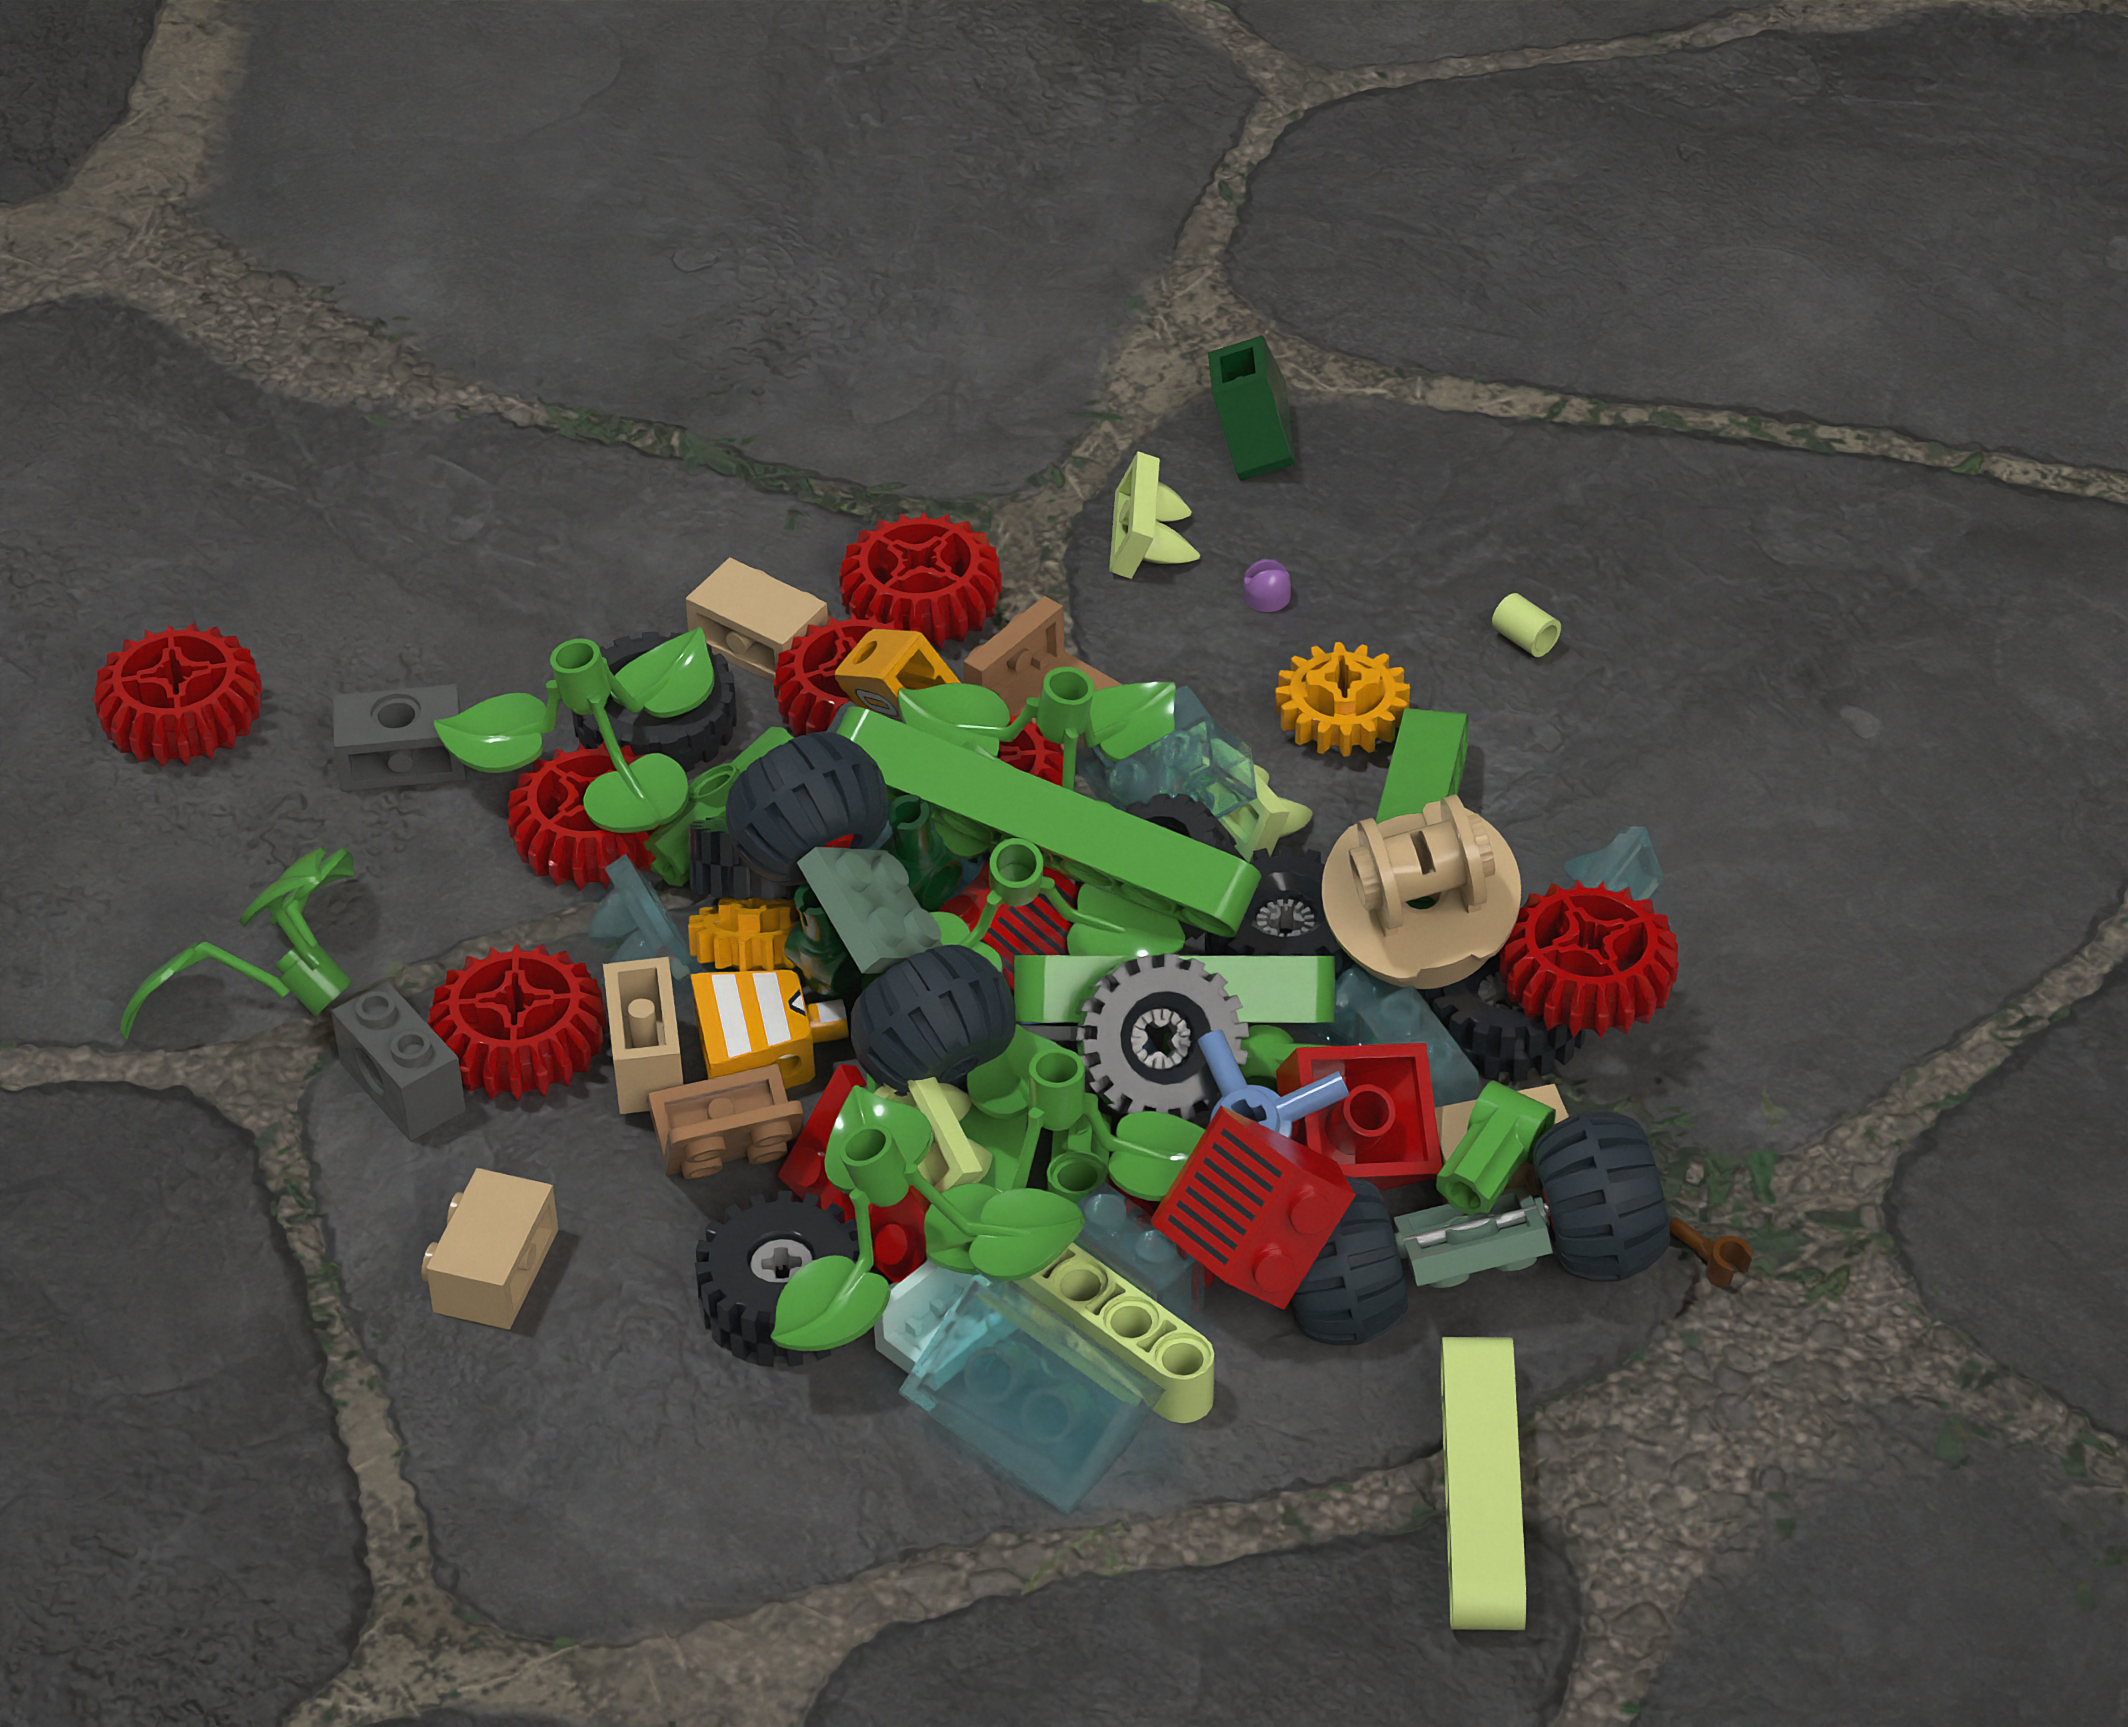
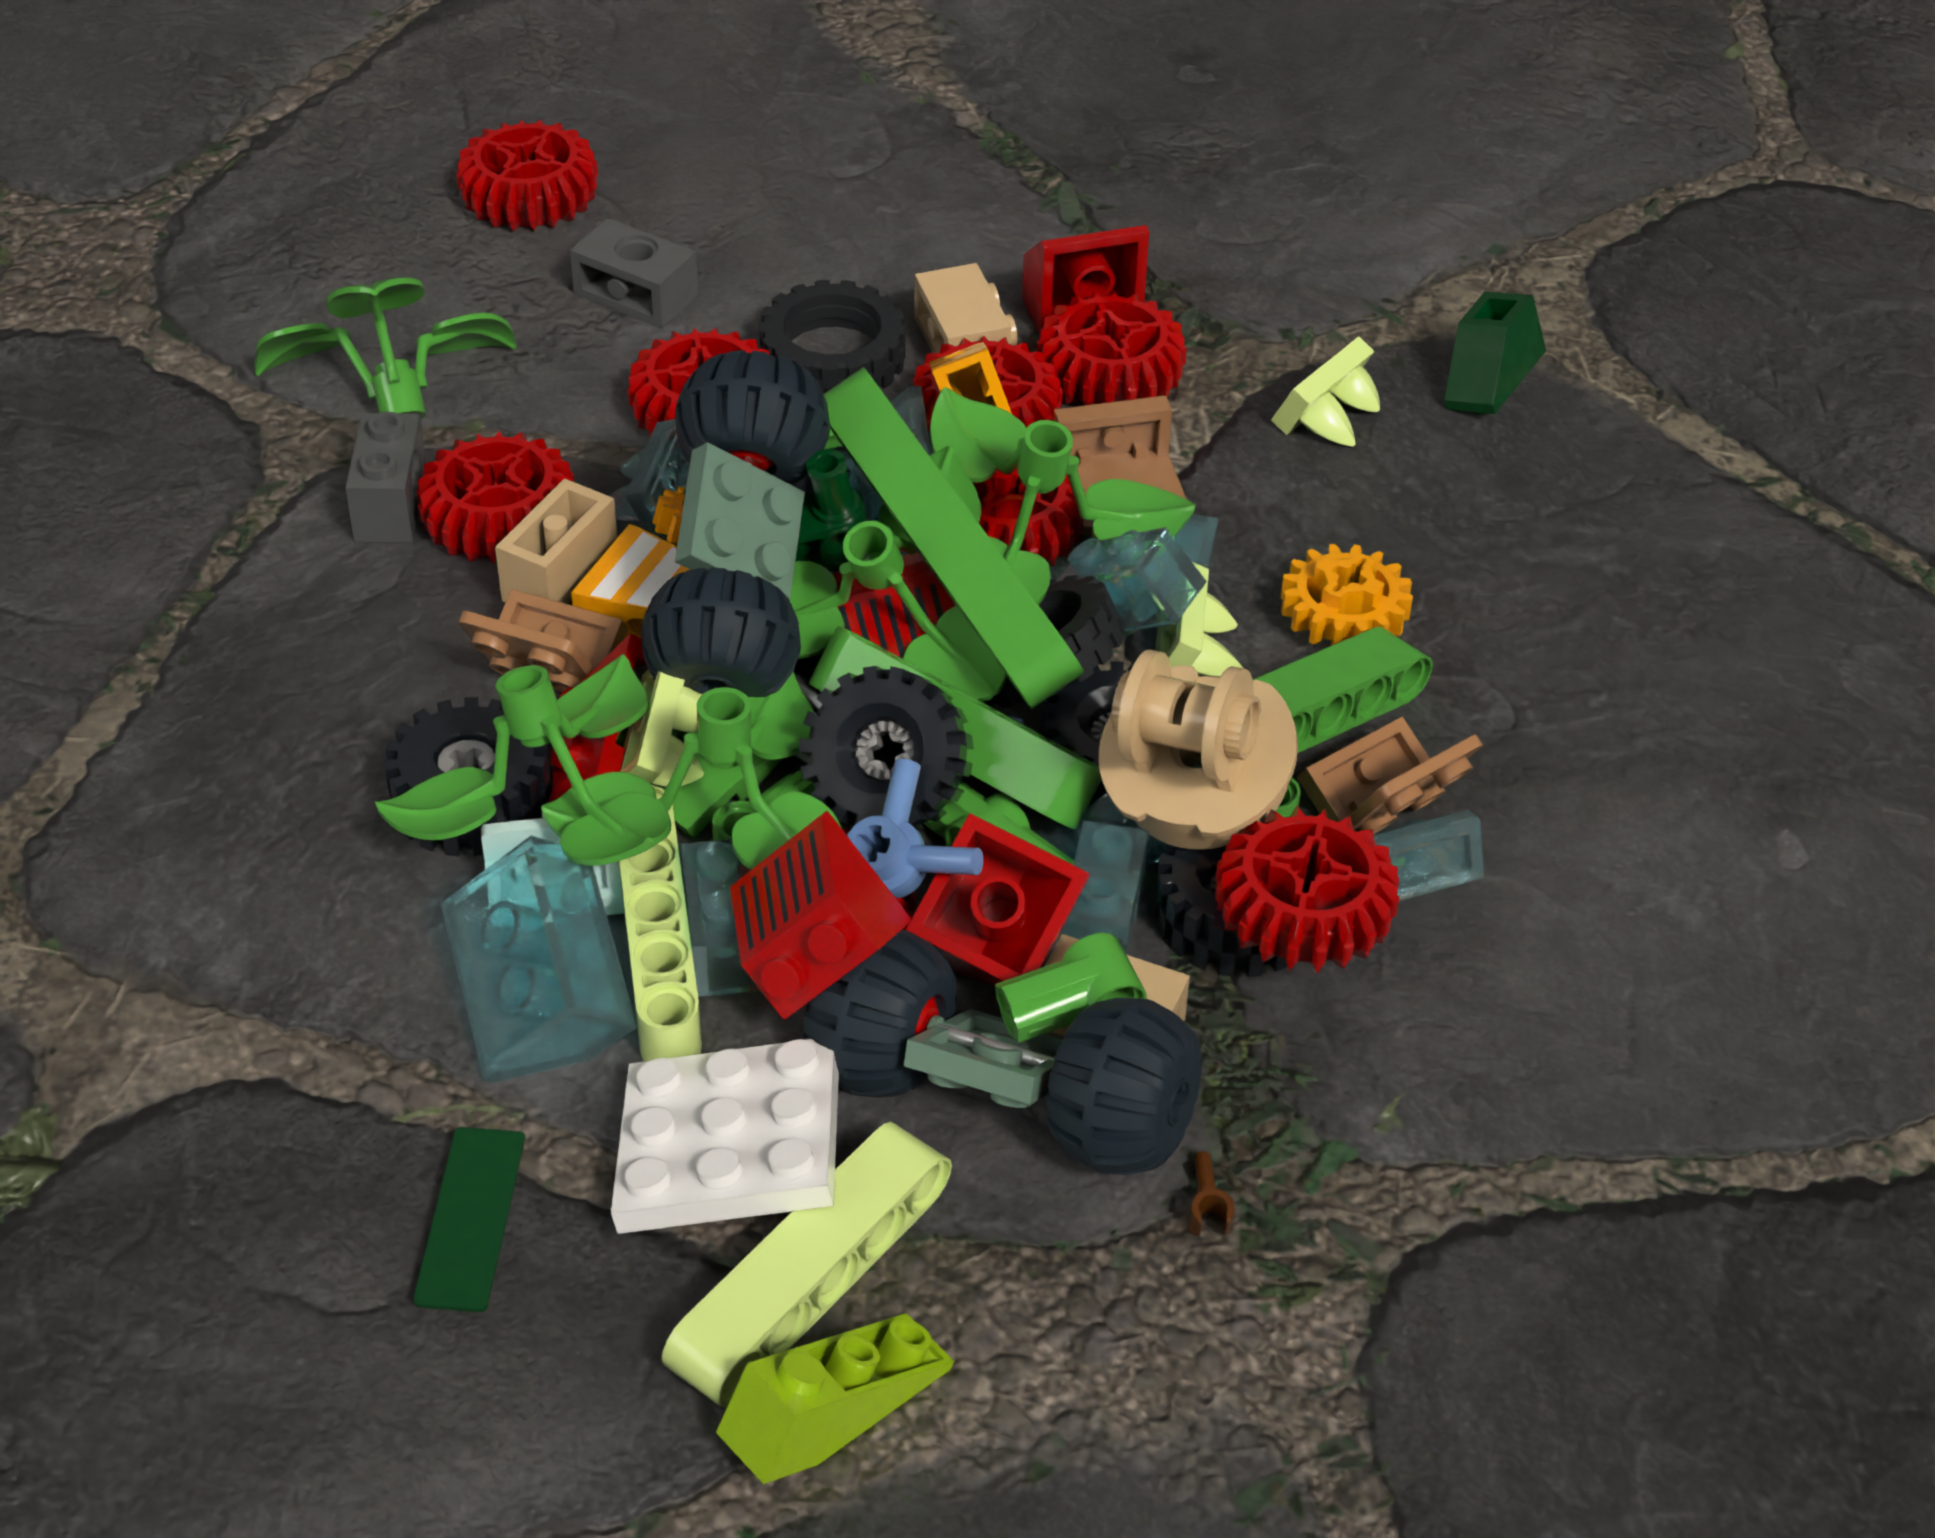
camera: 35 degrees right, 0 degrees up
tan brick [421,1168,559,1330] -> none
bright green plant [434,627,715,833] -> none
medium lavender hinge [1243,559,1291,612] -> none
yellowish green hinge [1492,593,1561,657] -> none
none -> dark green piece [414,1127,525,1312]
none -> white plate [611,1039,839,1234]
none -> lime slope [716,1313,955,1485]
none -> red slope [1022,225,1150,335]
none -> medium nougat bracket [1297,716,1483,835]

